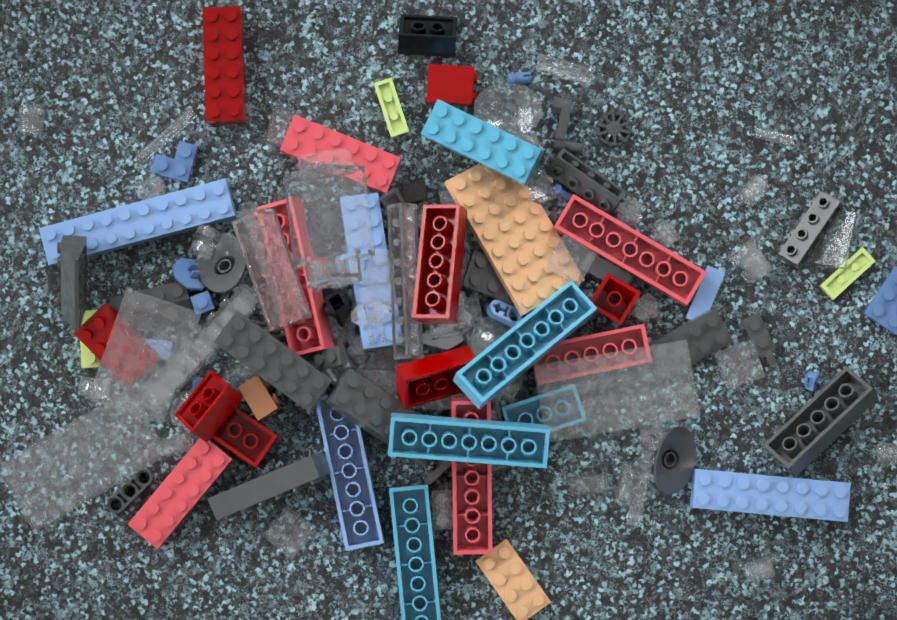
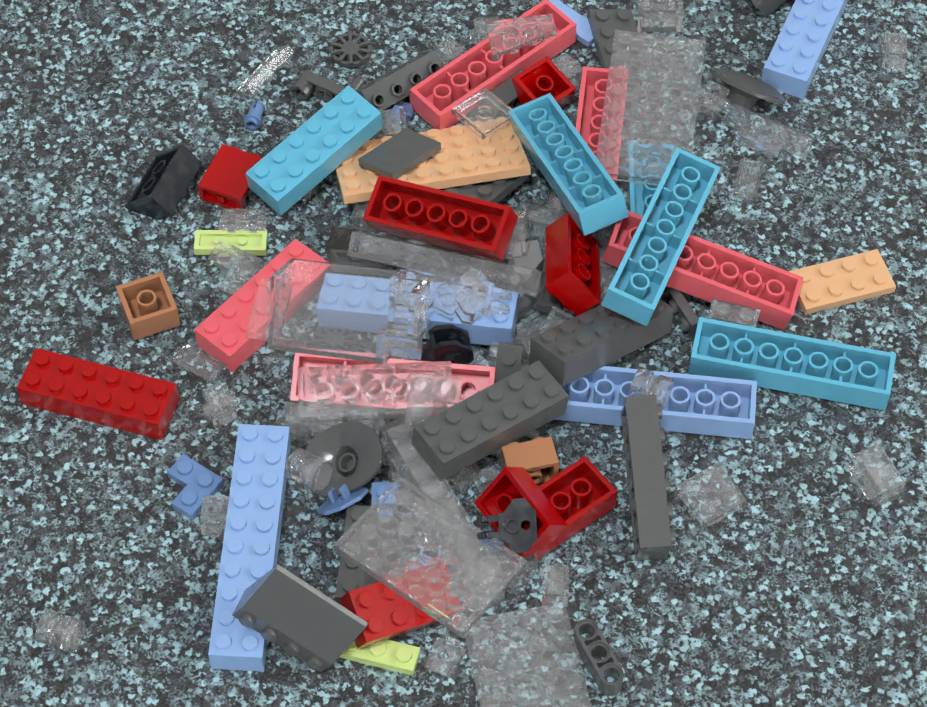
camera: 75 degrees left, 30 degrees down
coral brick [128,438,235,549] -> none
clear axle [135,108,197,164] -> none
clear hat [474,83,542,136] -> none
light blue beam [486,300,529,327] -> none
none -> nougat brick [115,272,180,340]
none -> clear brick [201,382,240,427]
none -> clear plate [208,239,262,297]
none -> clear plate [218,209,269,233]
none -> dark grey tile [358,128,441,179]
none -> clear plate [404,372,463,425]
none -> black hinge [476,498,537,553]
none -> clear wing [485,14,556,61]
none -> clear wheel [628,367,674,410]

